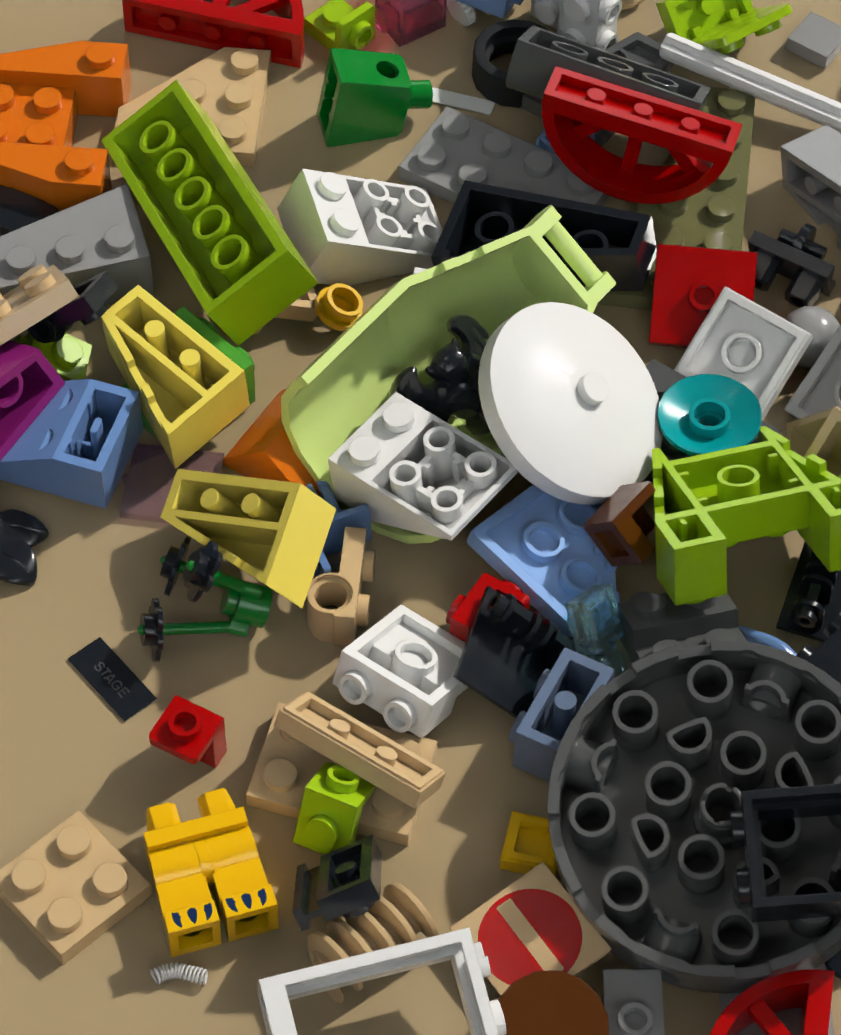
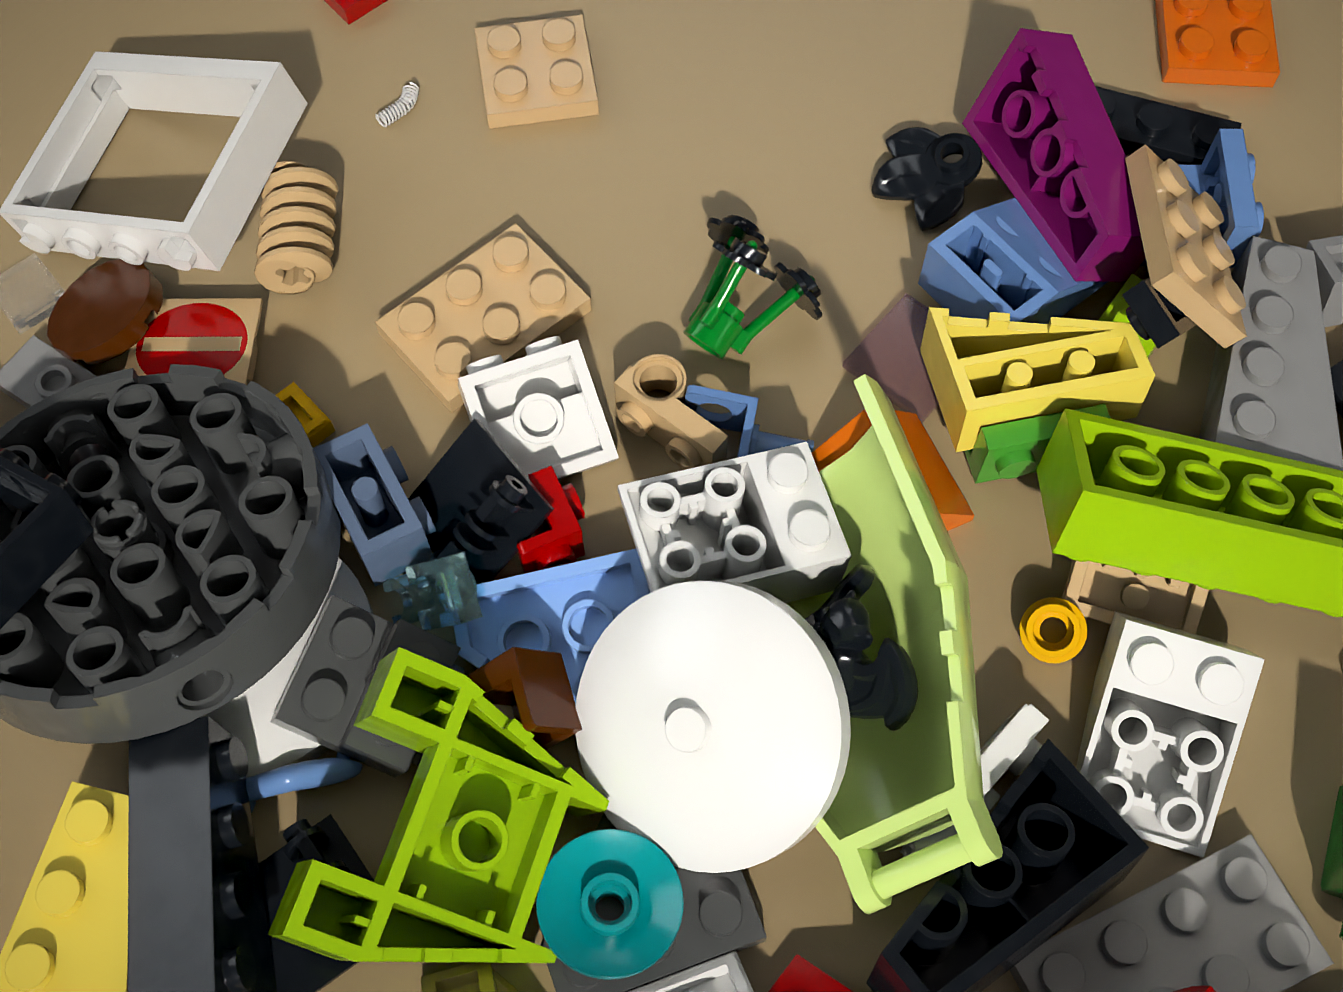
camera: 125 degrees right, 10 degrees up
black sticker [68,637,157,722] -> none
yellow hips [143,788,279,958] -> none
red bracket [149,695,227,769] -> none
light yellow wedge [160,469,336,609] -> none
tan tile [274,691,446,809] -> none
black plate [292,835,382,931] -> none
lime bracket [293,762,375,855] -> none

